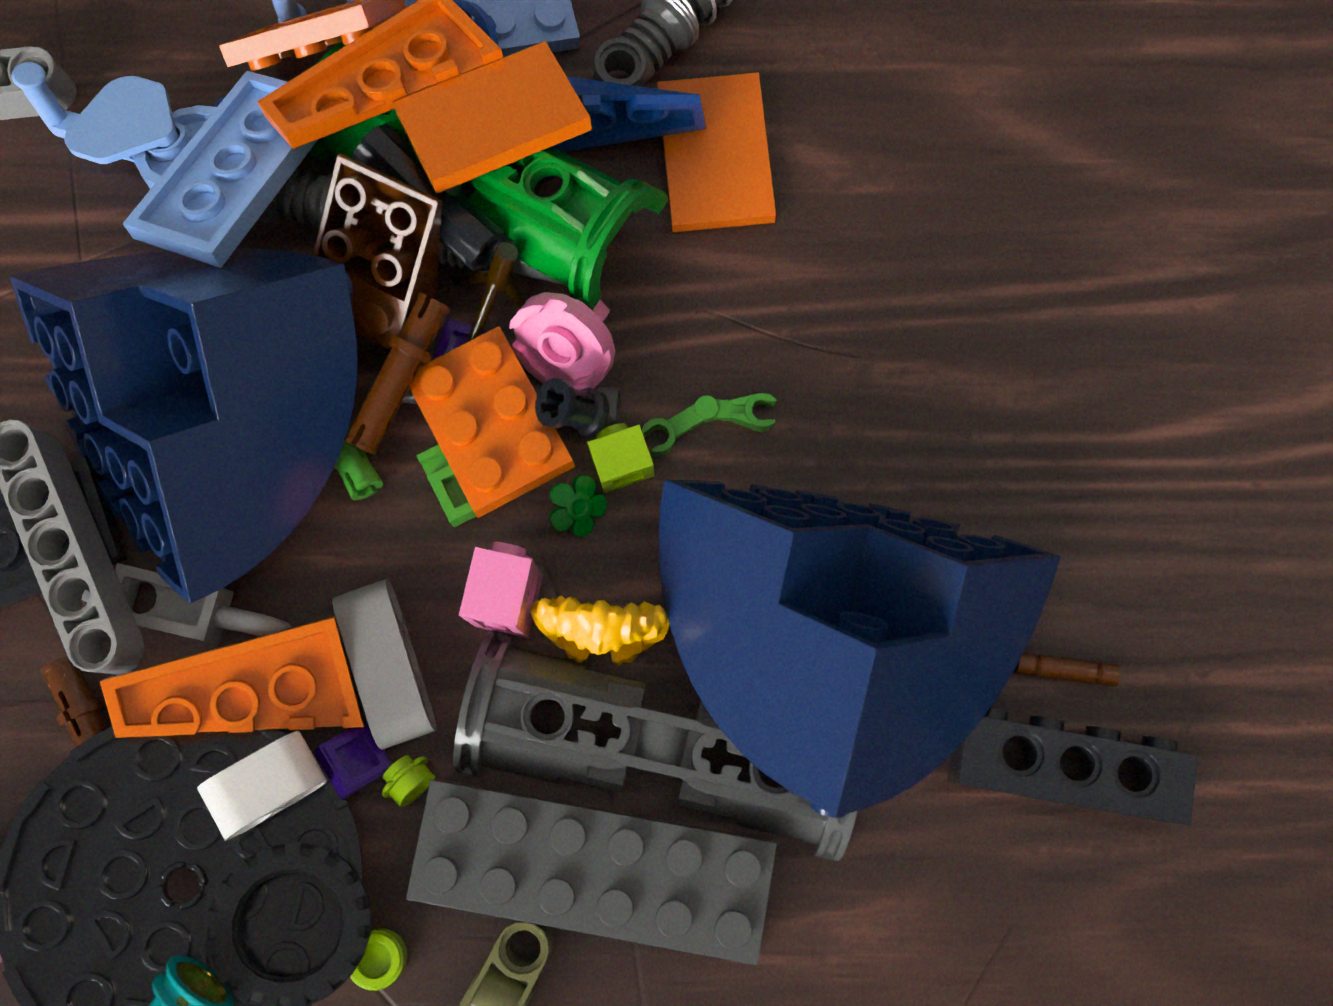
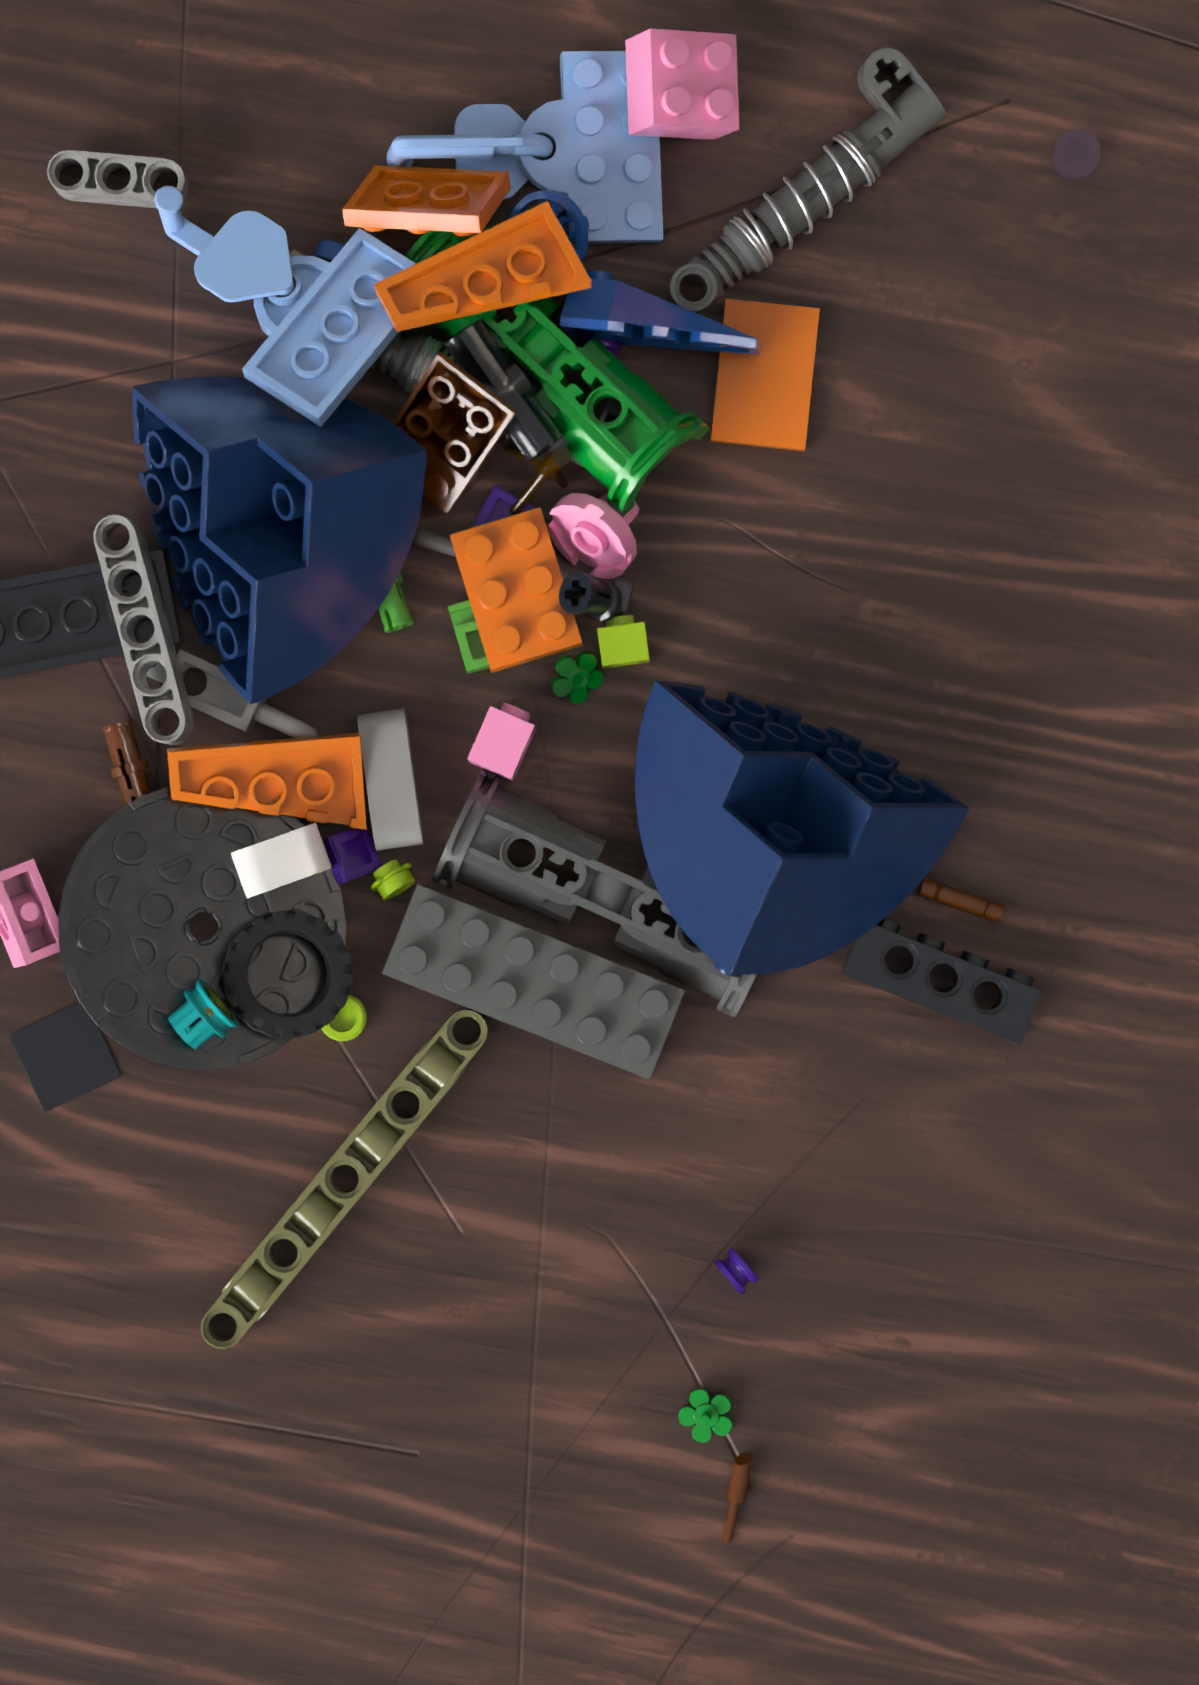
camera: 10 degrees right, 10 degrees up
reddish brown pin [345,292,451,455] -> none
orange tile [392,41,592,194] -> none
yellow piece [529,596,670,666] -> none
bright green piece [642,393,777,457] -> none

